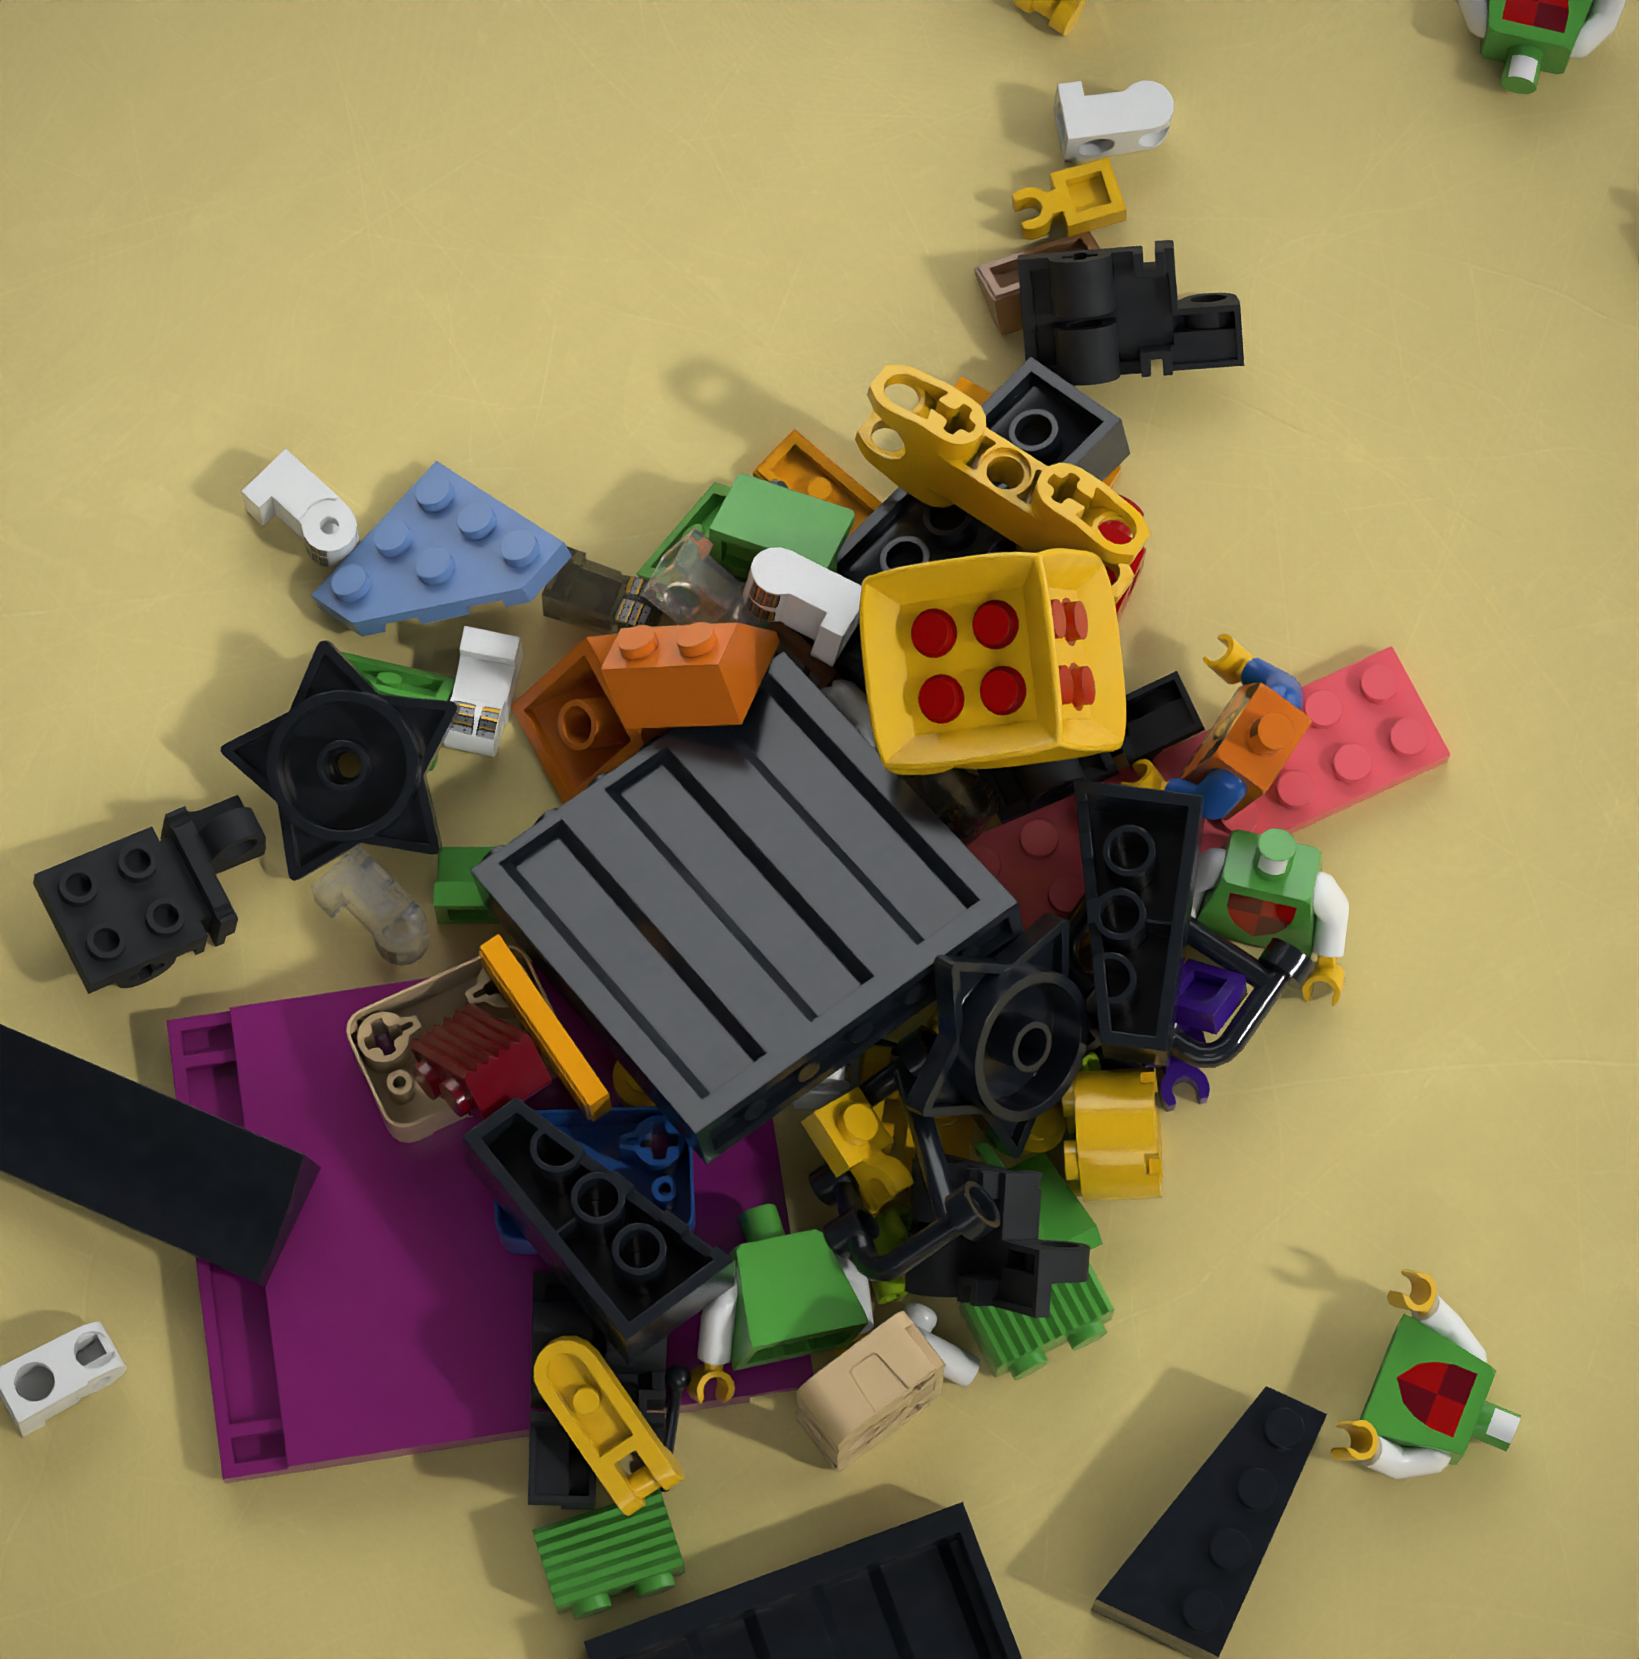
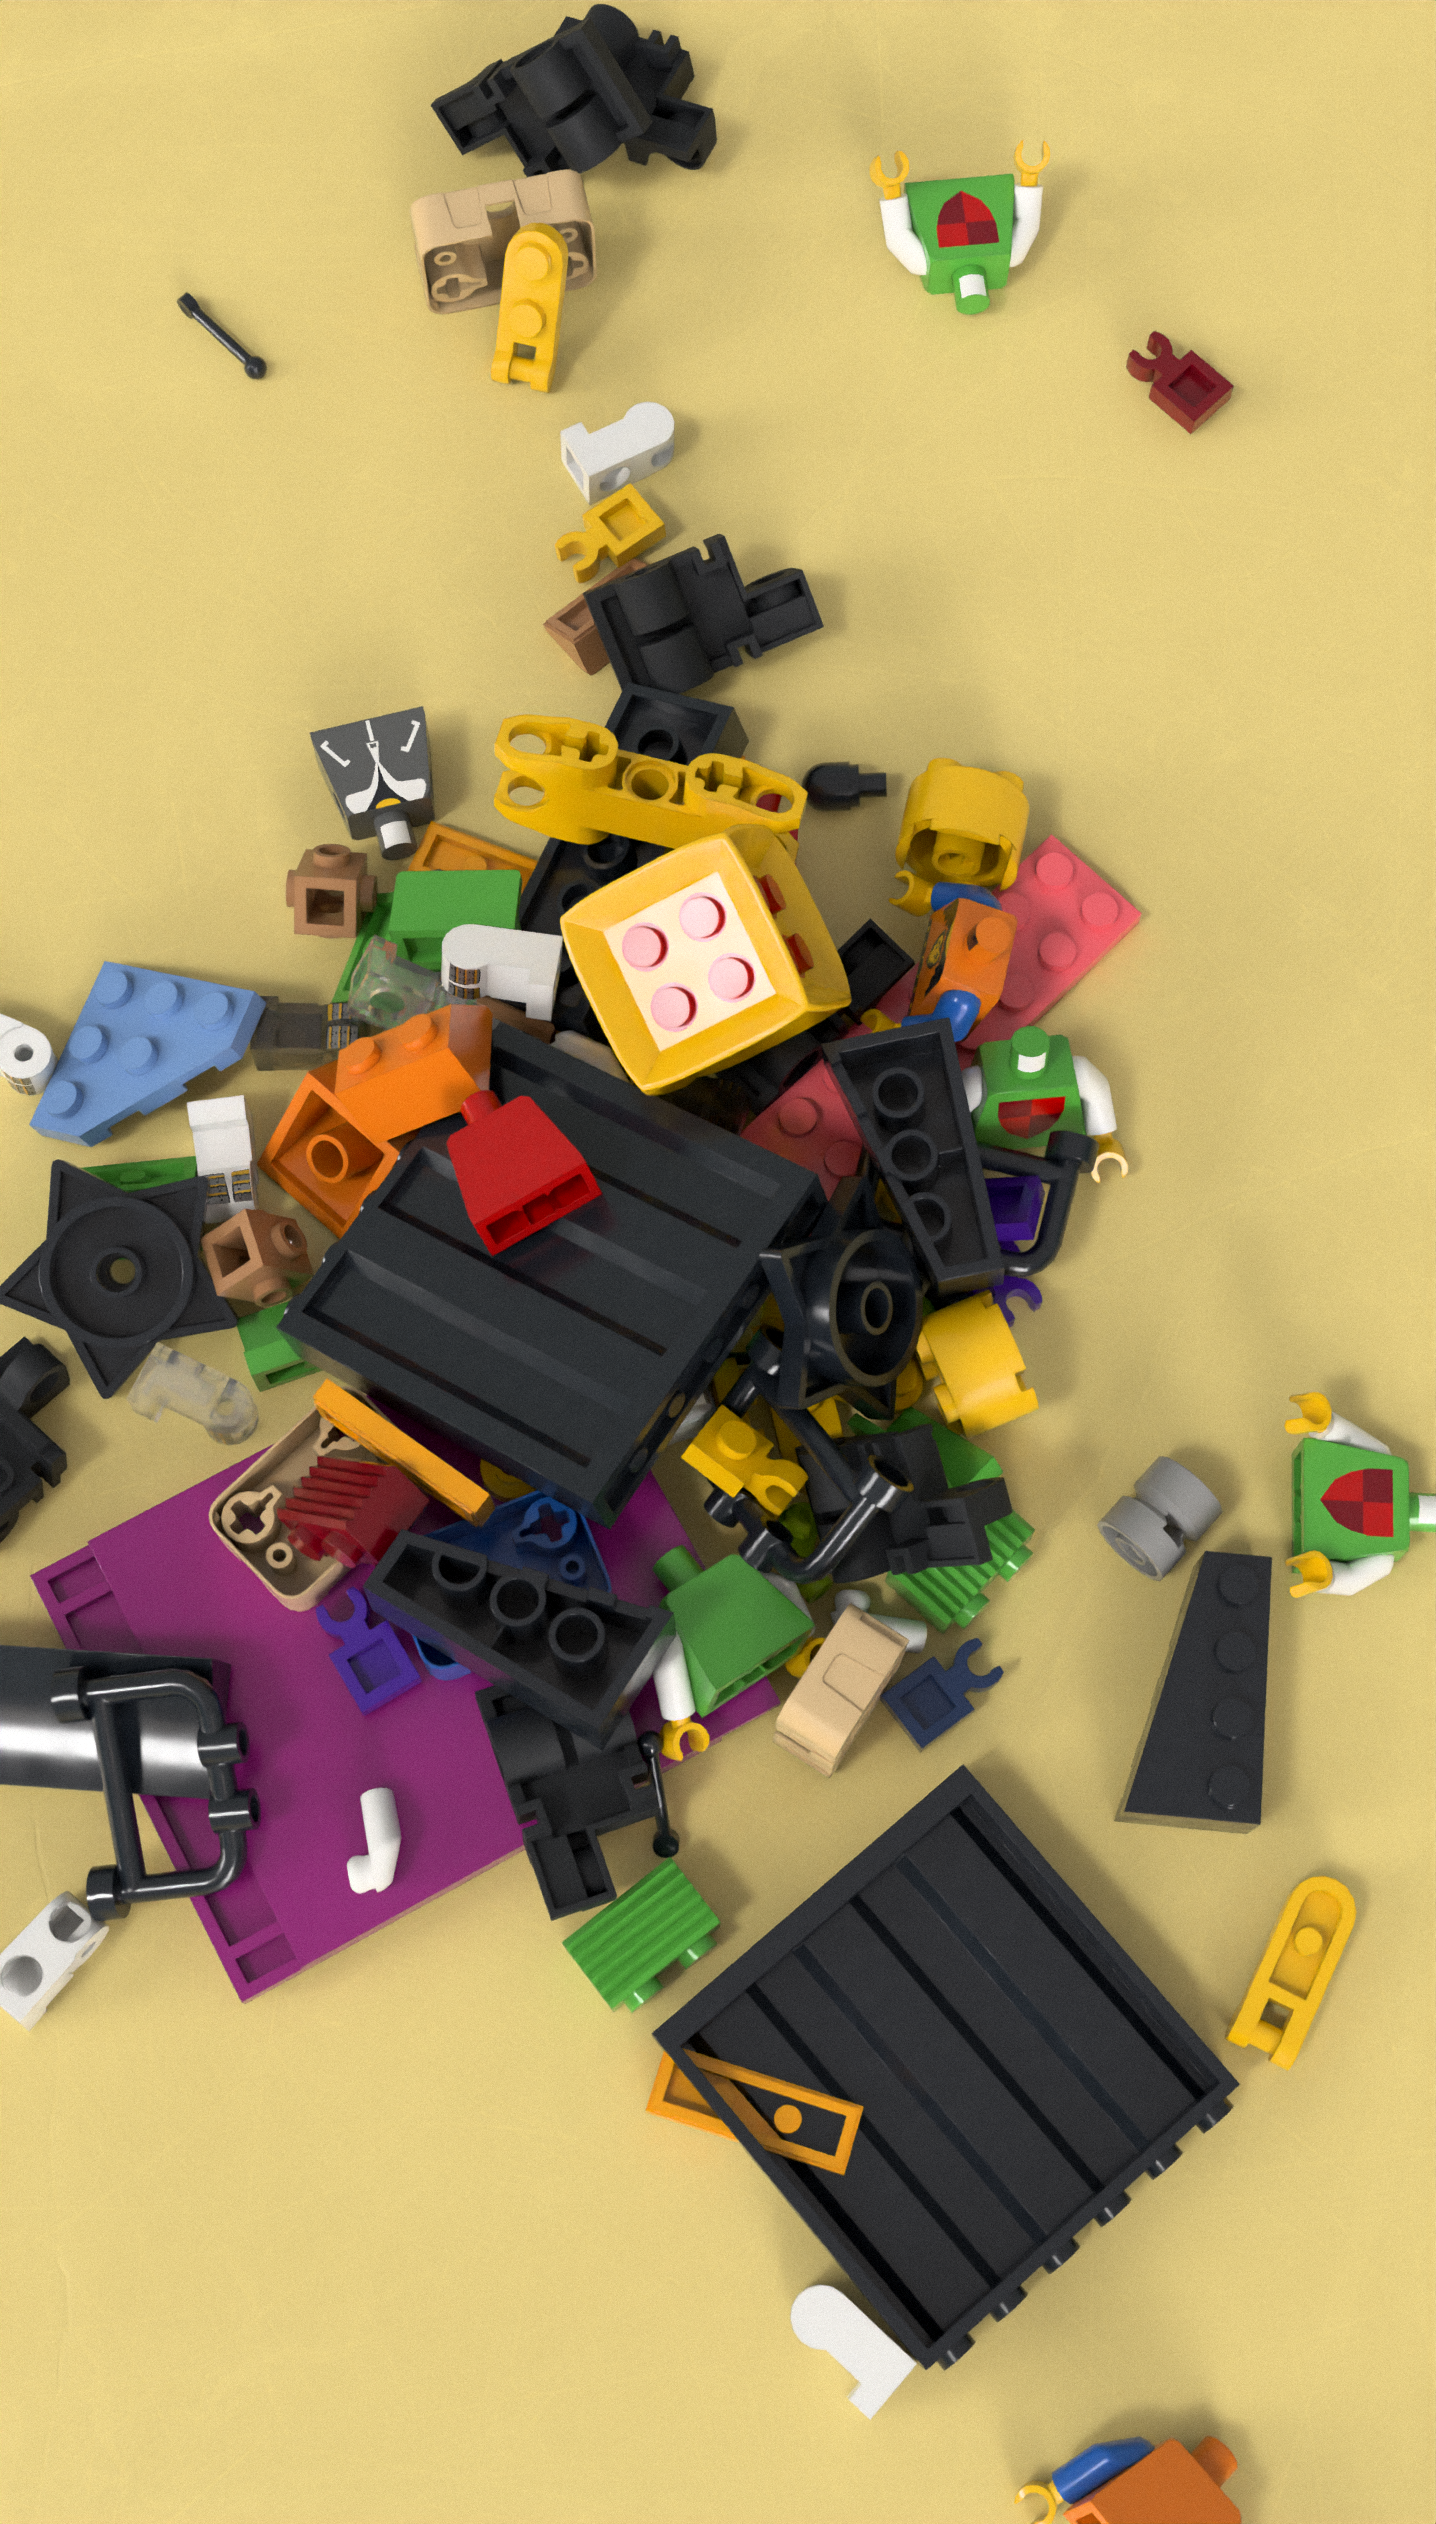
camera: 20 degrees left, 0 degrees up
yellow plate [534,1336,685,1516] -> none
none -> black bar [51,1666,261,1921]
none -> medium nougat brick [200,1208,314,1307]
none -> medium nougat brick [286,844,378,939]
none -> dark grey torso [310,706,435,860]
none -> dark purple plate [316,1586,423,1716]
none -> white arm [347,1788,402,1894]
none -> red torso [446,1090,602,1256]
none -> black cylinder [802,761,887,811]
none -> dark blue plate [880,1638,1004,1752]
none -> yellow brick [895,757,1030,892]
none -> light grey wheel [1097,1456,1223,1581]

